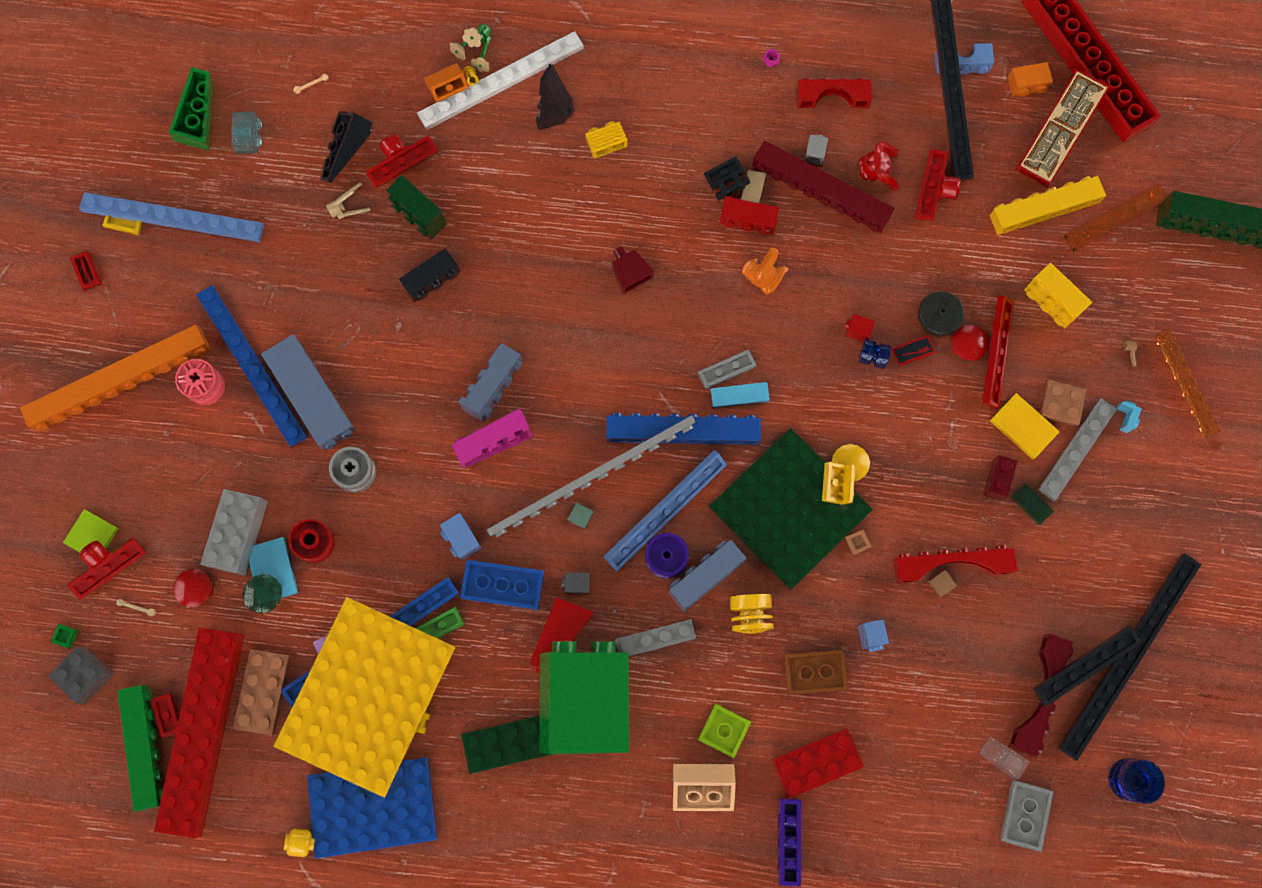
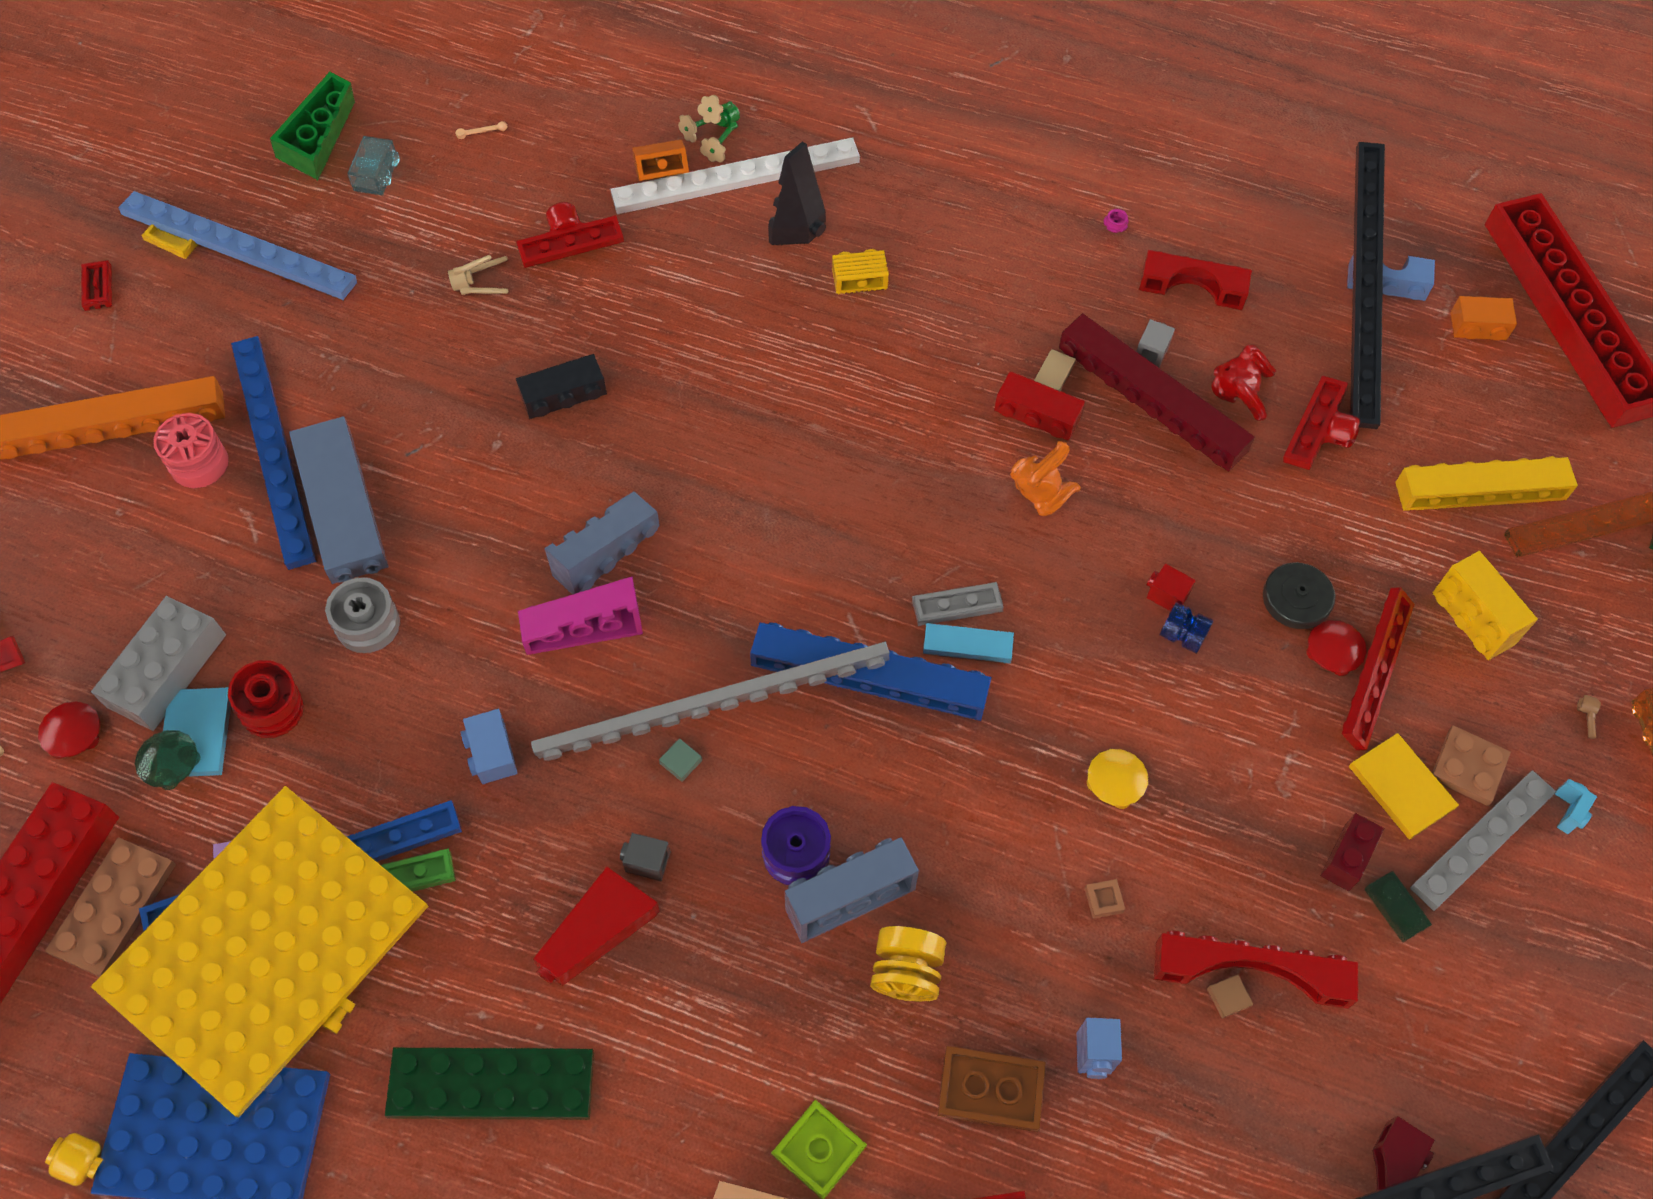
camera: 10 degrees right, 15 degrees down
black wedge [320,111,373,183] -> none
dark green brick [386,175,447,240] -> none
blue plate [460,560,544,610] -> none
yellow pin [462,66,479,86] -> none
green brick [539,641,629,754] -> none
medium blue plate [603,450,727,571] -> none
dark red torso [612,247,654,295] -> none
light grey plate [615,619,696,656] -> none
black plate [704,156,751,200] -> none
dark green plate [708,428,873,591] -> none
yellow bracket [822,462,856,505] -> none
black slope [891,335,936,367] -> none
brick [1015,69,1109,188] -> none

